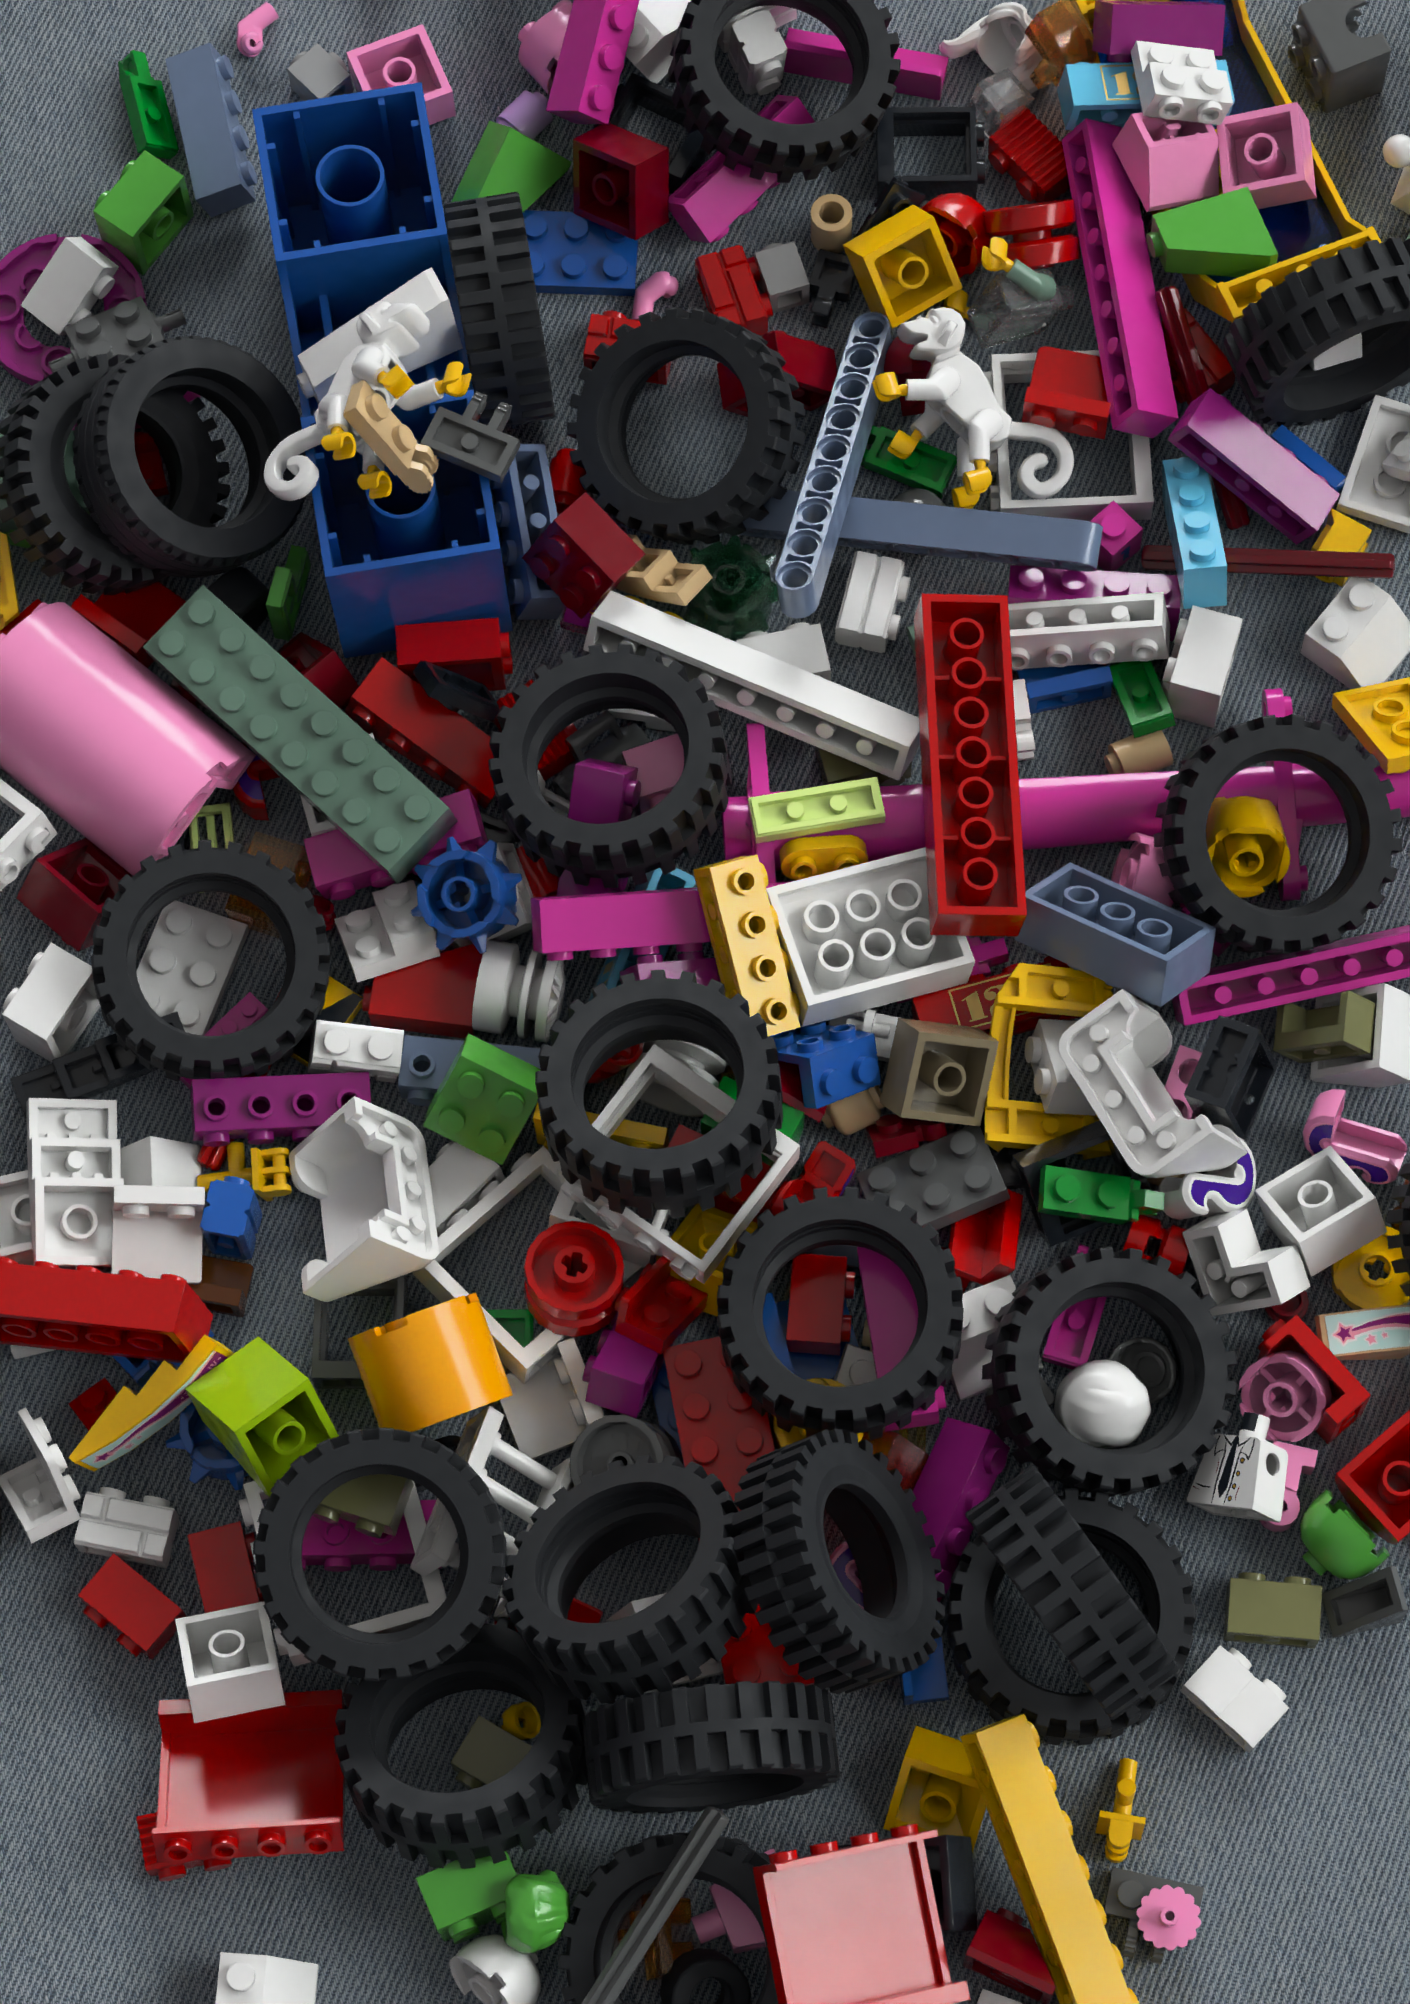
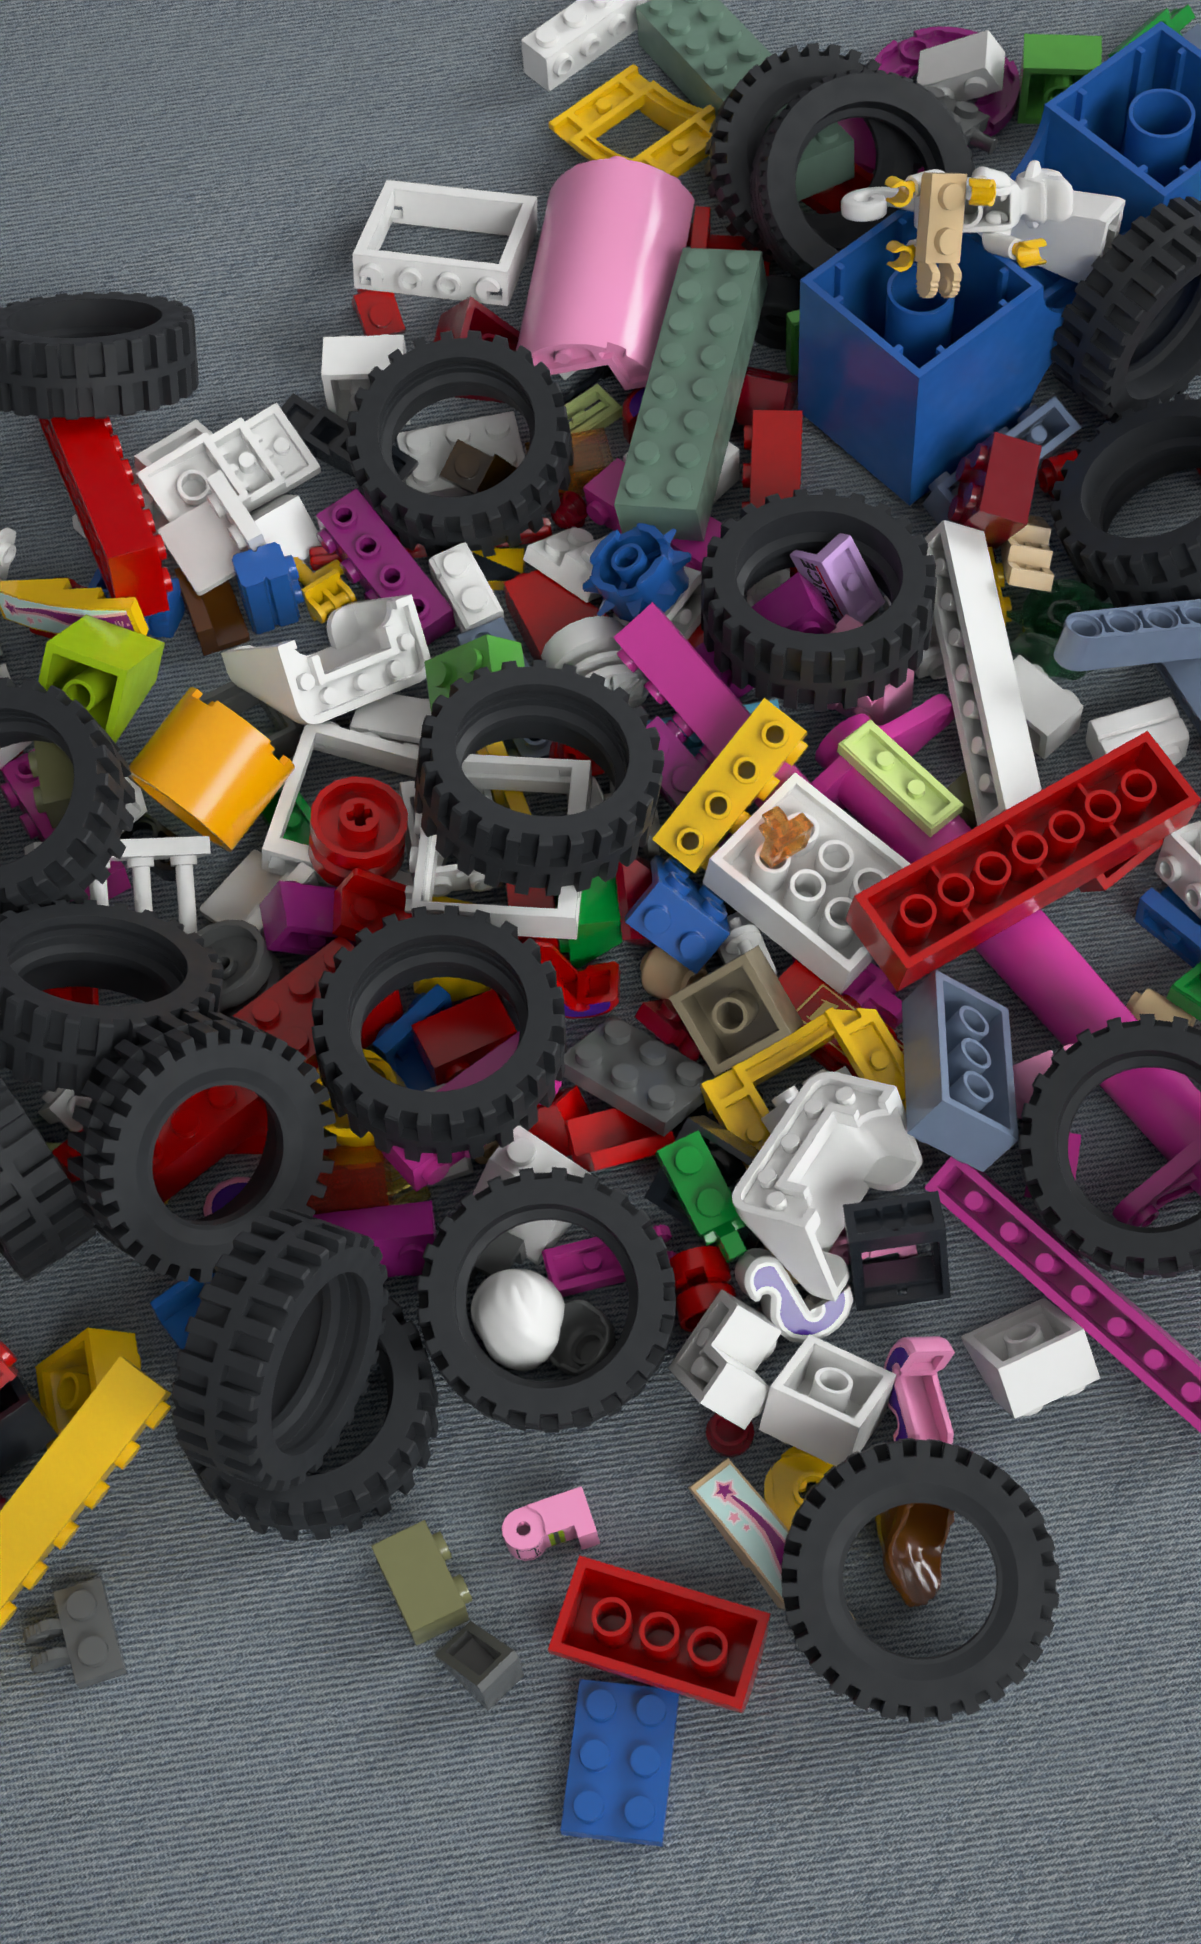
camera: 60 degrees right, 10 degrees down
red window [395,618,513,691] -> none
black plate [413,660,500,722] -> none
dark grey hinge [420,391,520,483] -> none
yellow plate [779,835,868,881] -> none
white plate [1013,679,1035,761] -> none
yellow arm [1095,1758,1146,1863] -> none
bright pink piece [1136,1885,1201,1951] -> none
white brick [1180,1646,1289,1753] -> none
white torso [1186,1412,1288,1522] -> none
yellow brick [1206,796,1290,898] -> none
bright pink cylinder [1238,1350,1332,1443] -> none
red panel [1257,1315,1371,1445] -> none
olive panel [1273,991,1375,1064] -> none
bright green cylinder [1300,1489,1390,1580] -> none
none -> dark brown slope [439,439,516,495]
none -> clear orange tile [758,806,814,868]
none -> lavender panel [790,533,885,624]

